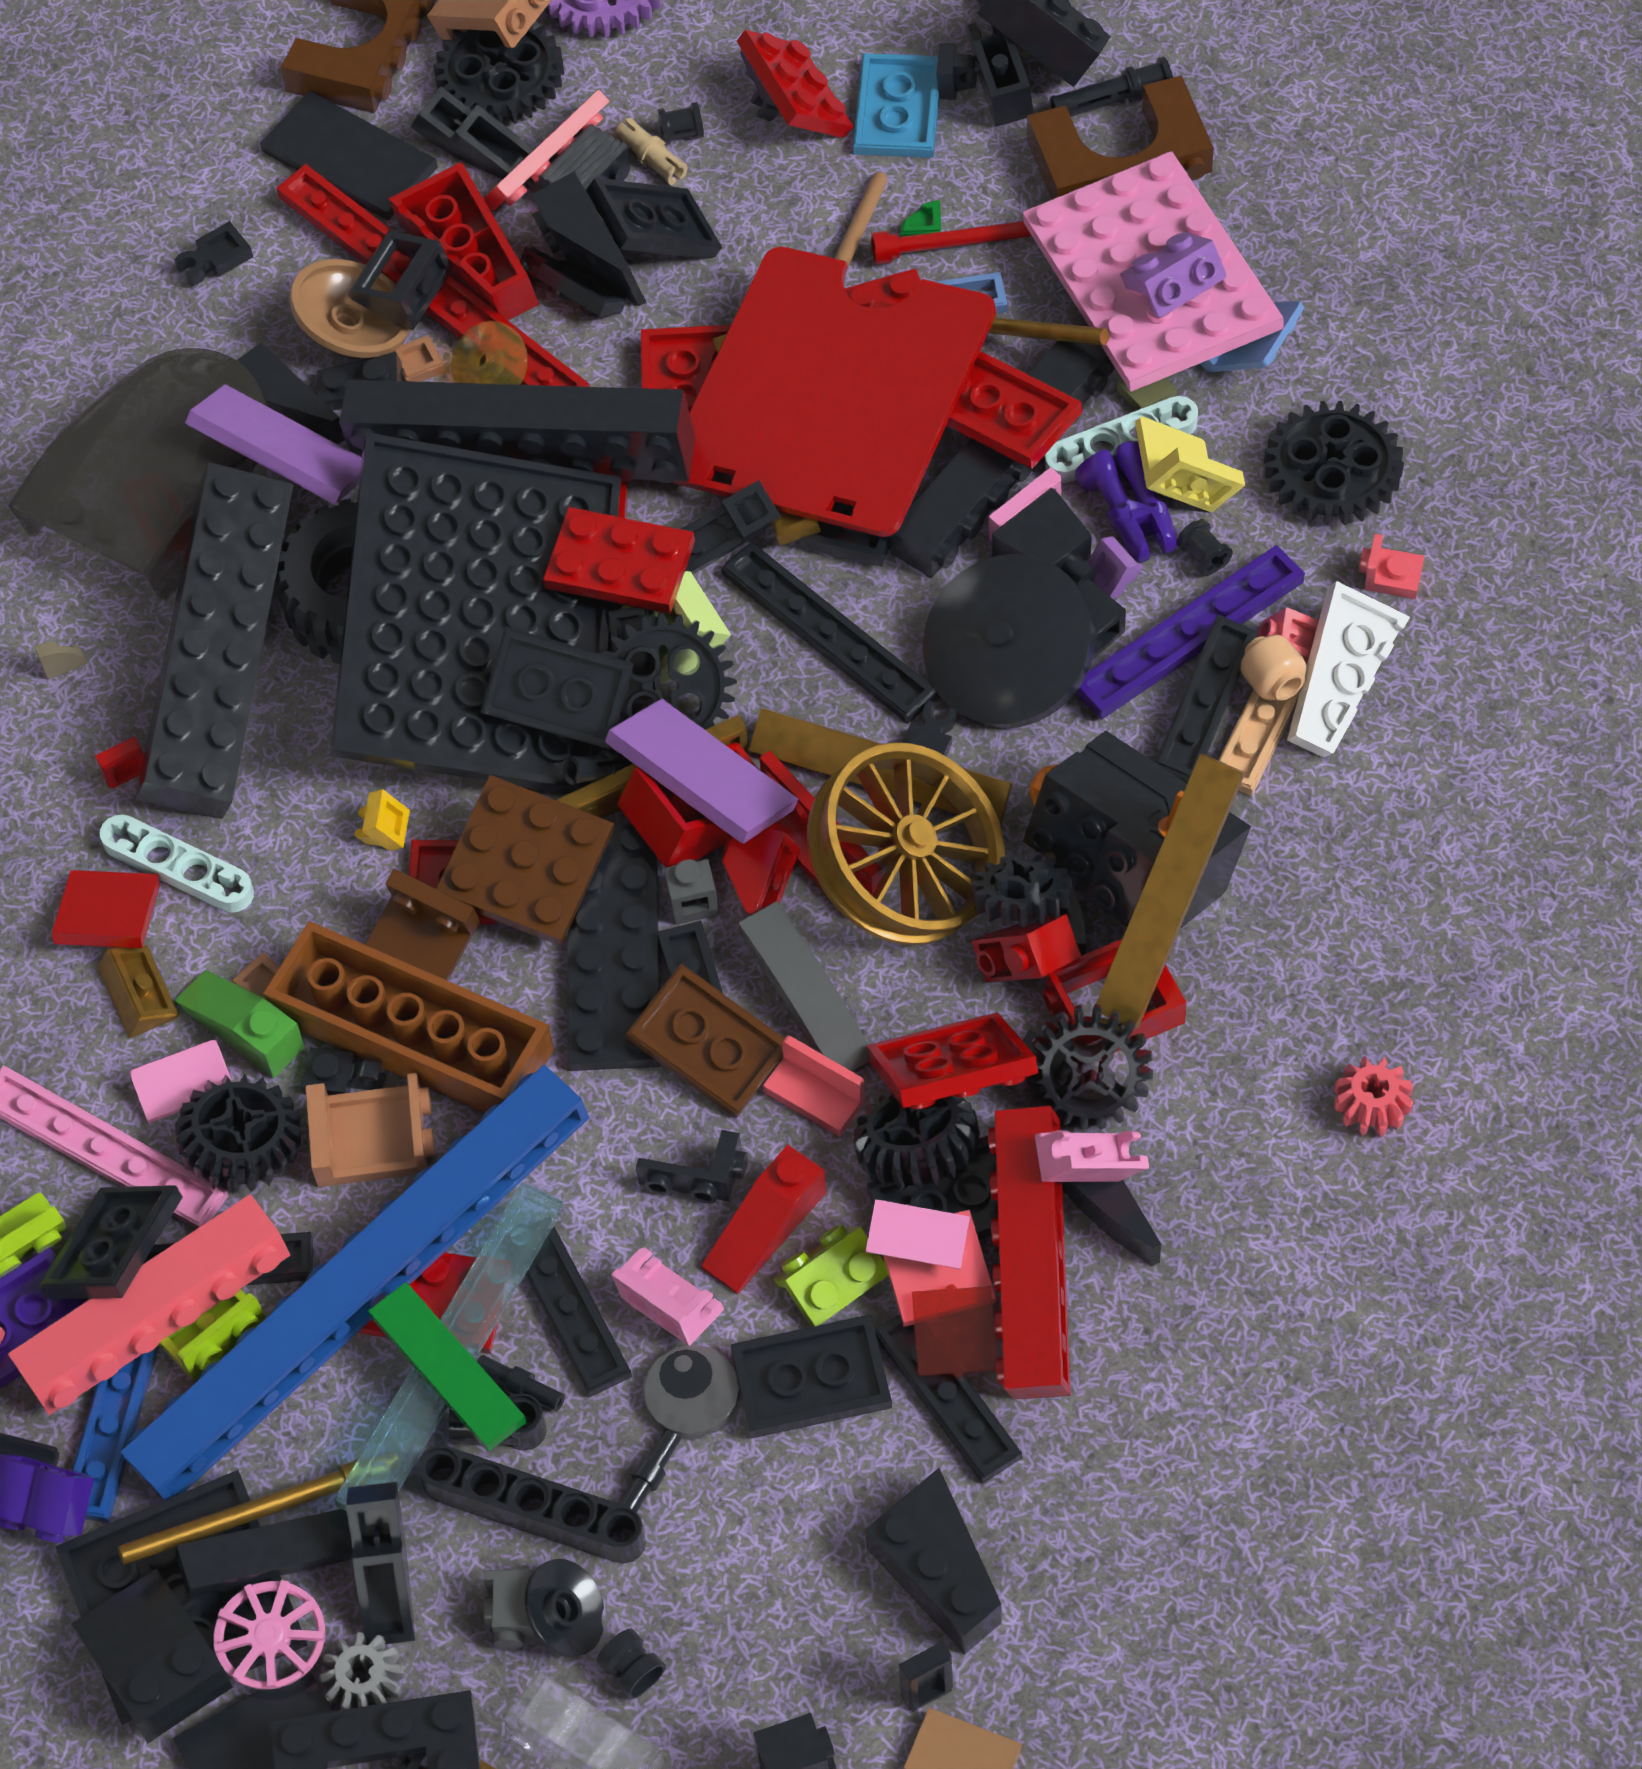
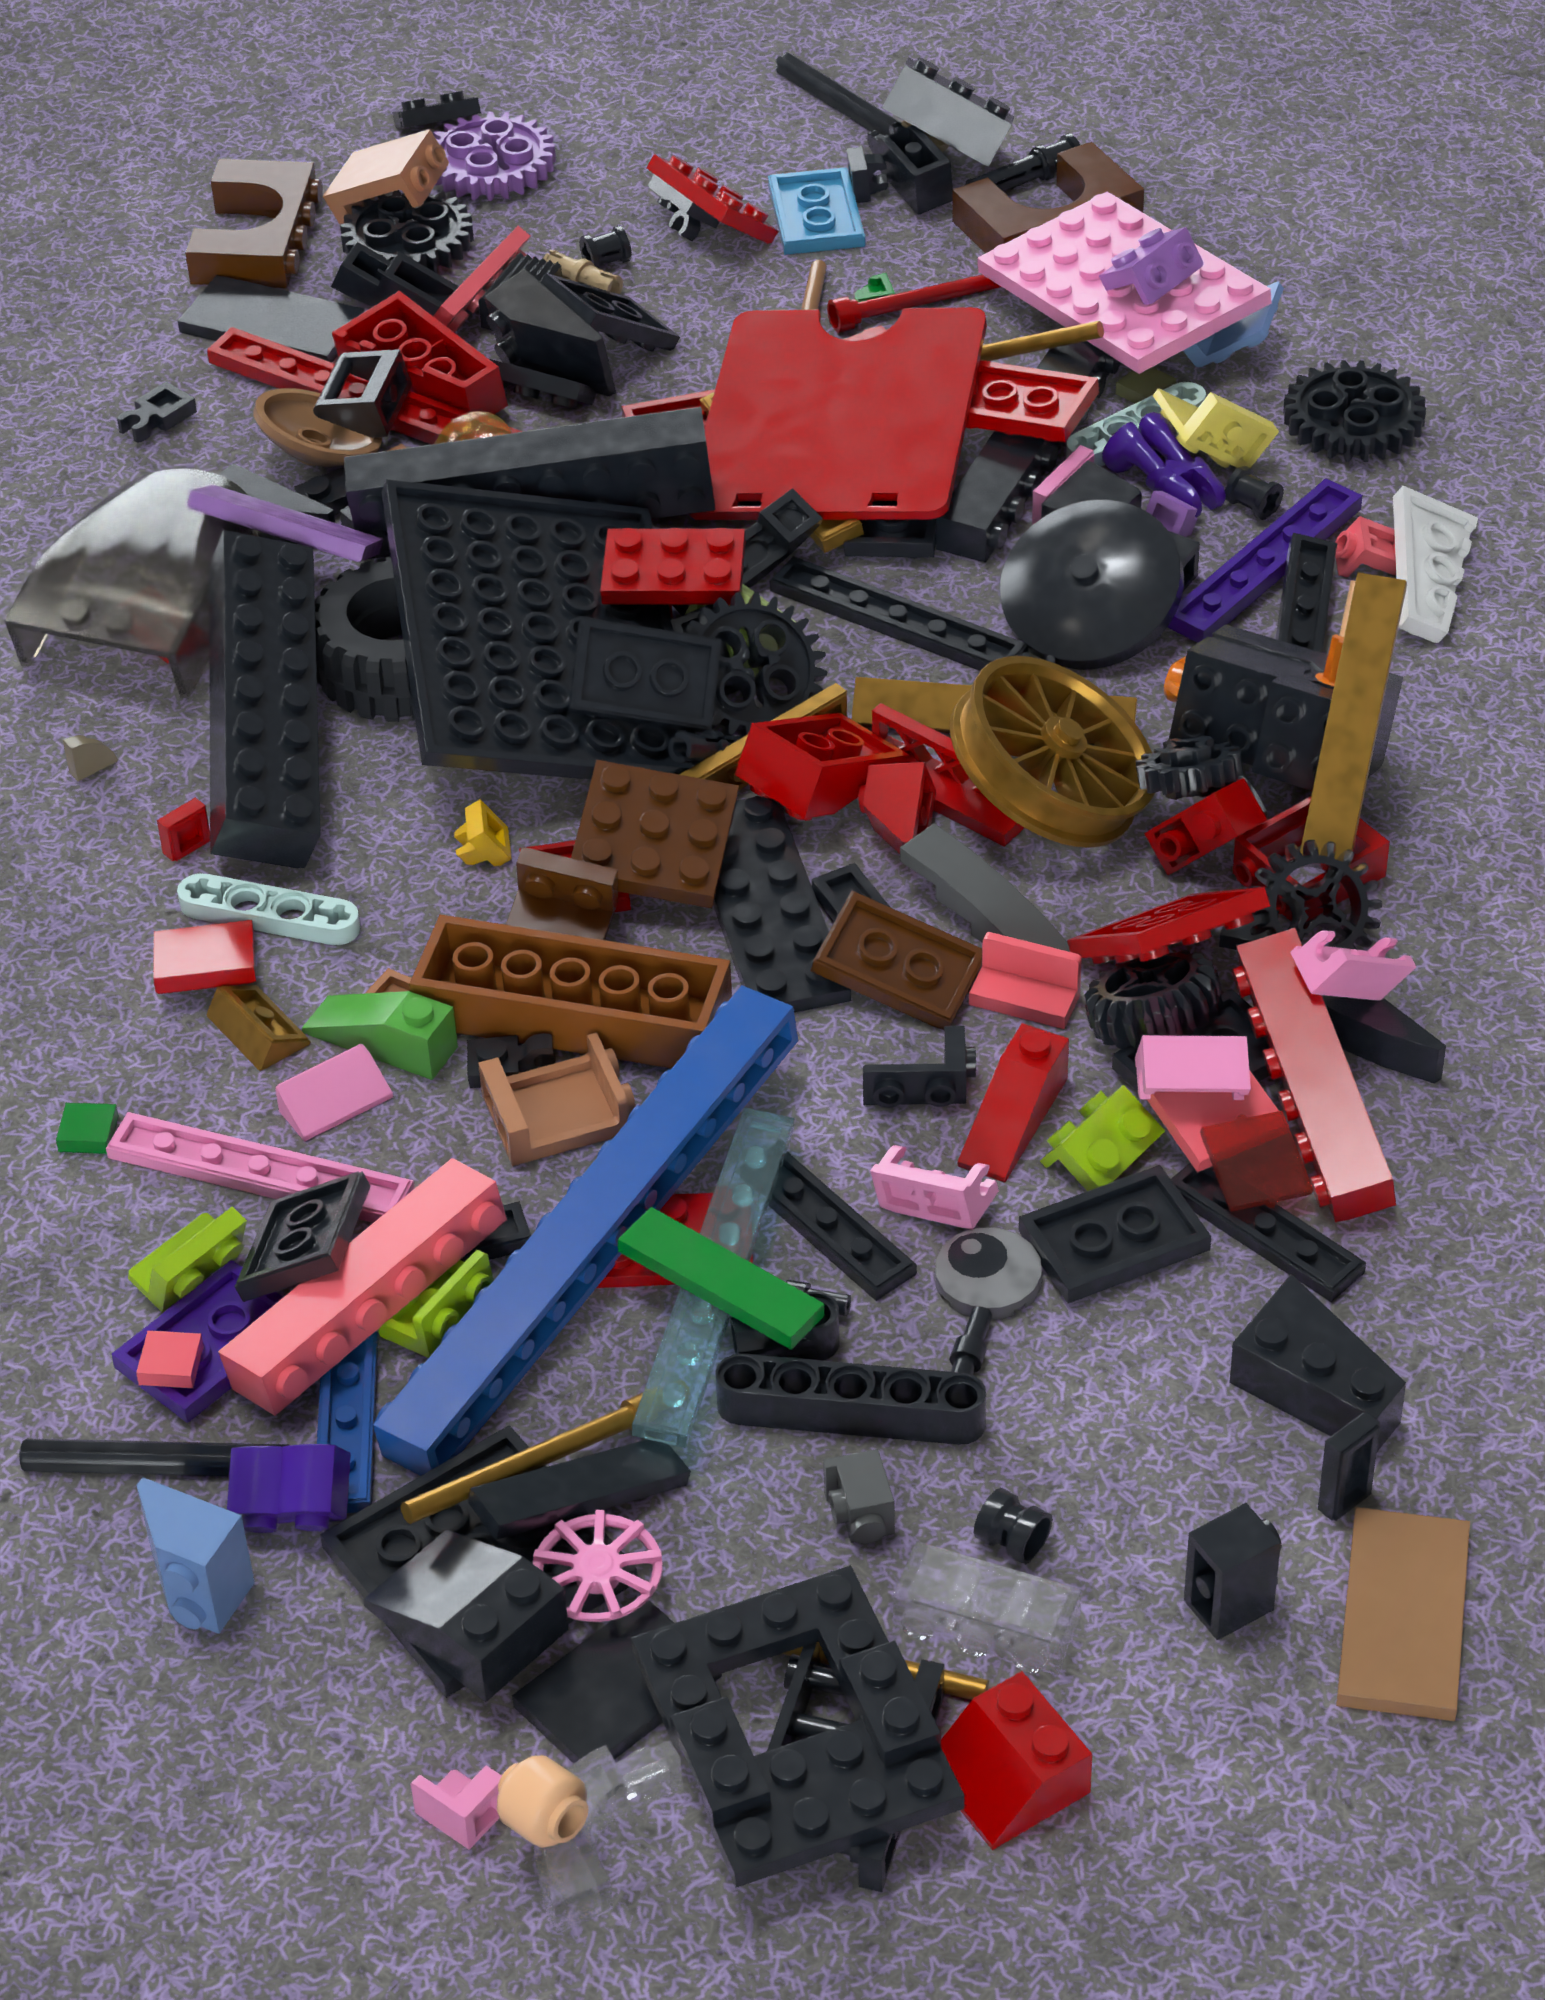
camera: 15 degrees left, 15 degrees down
black gear [175,1073,302,1193] -> none
light grey gear [319,1632,406,1710] -> none
black slope [346,1482,415,1645] -> none
black dish [525,1559,604,1658] -> none
medium lavender tile [605,699,798,844] -> none
dark grey brick [664,859,719,925] -> none
light nougat head [1240,635,1307,701] -> none
coral bracket [1358,534,1424,599] -> none

